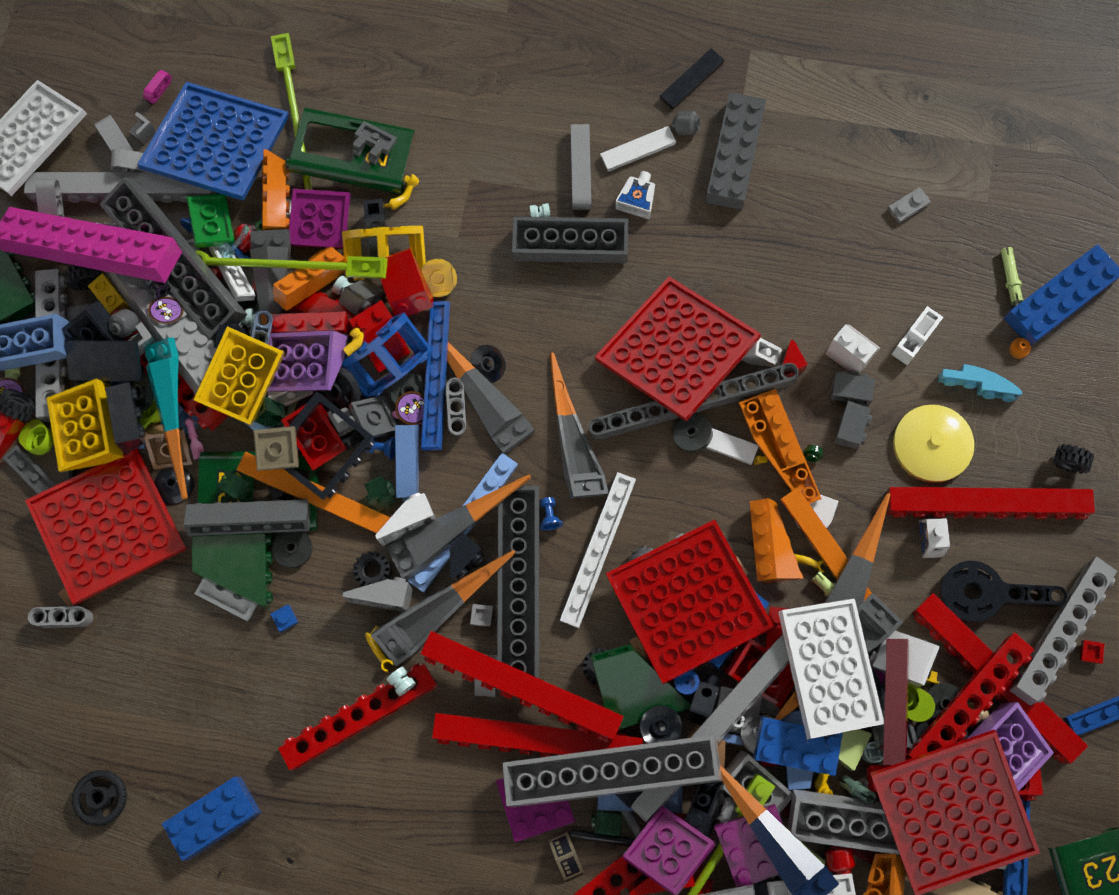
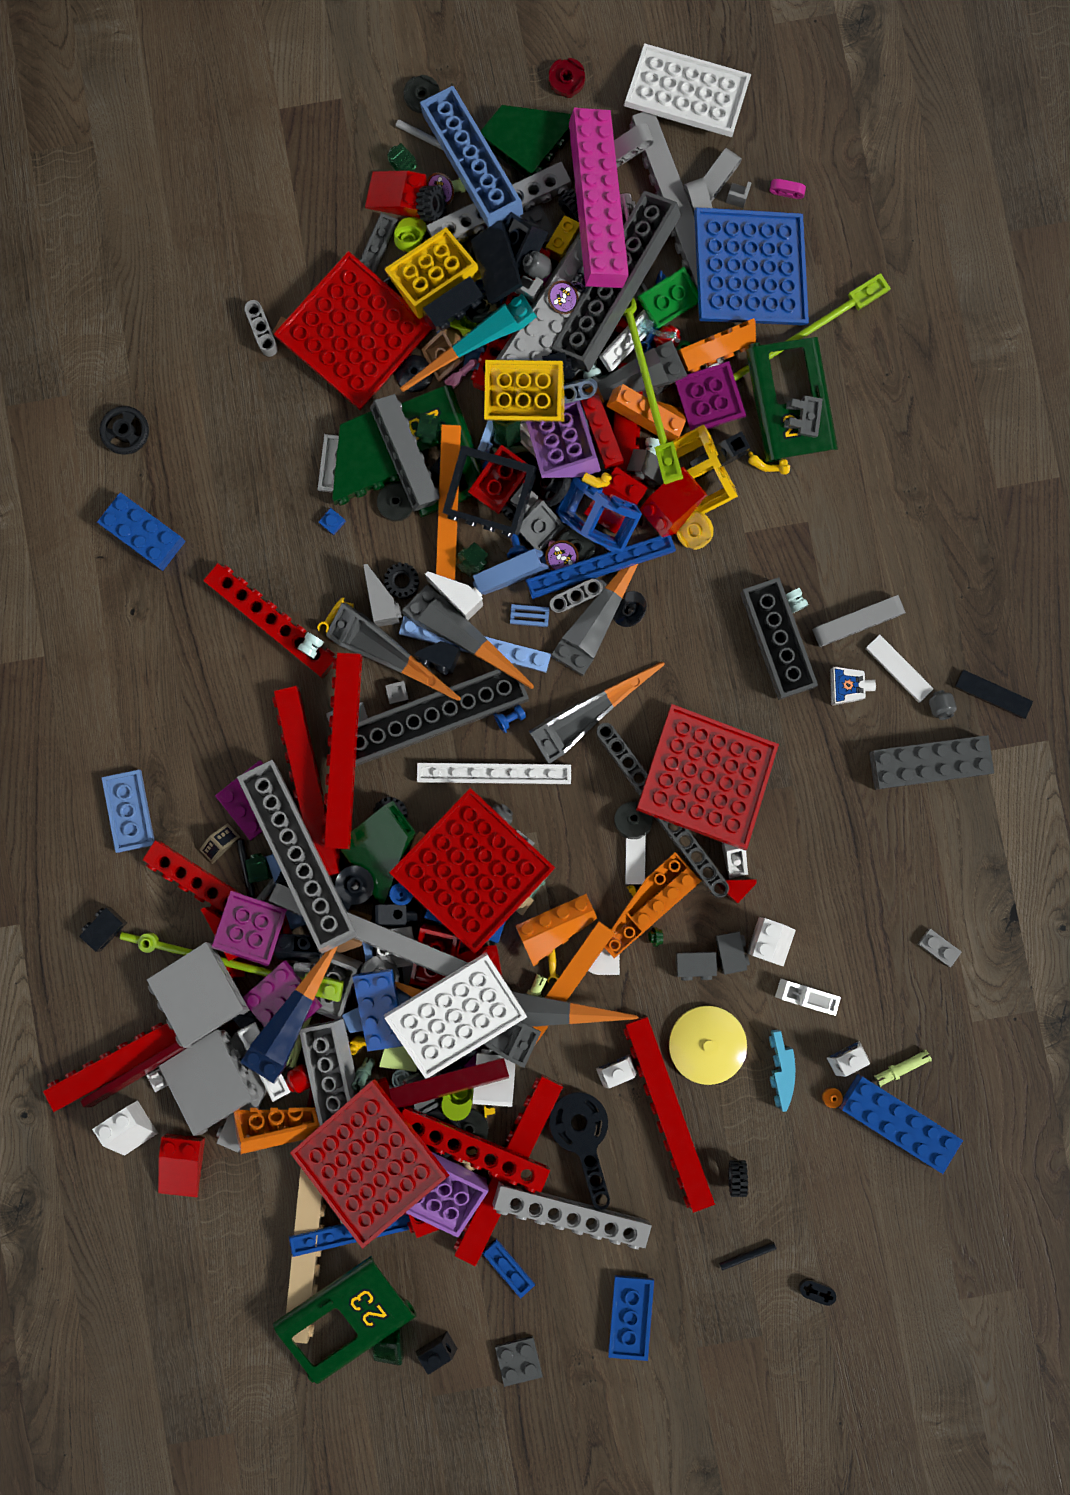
camera: 65 degrees right, 10 degrees up
dark tan tile [253,426,299,471] -> none
red plate [1079,640,1105,664] -> none
none -> medium blue tile [510,604,549,627]
none -> white torso [827,1041,870,1077]

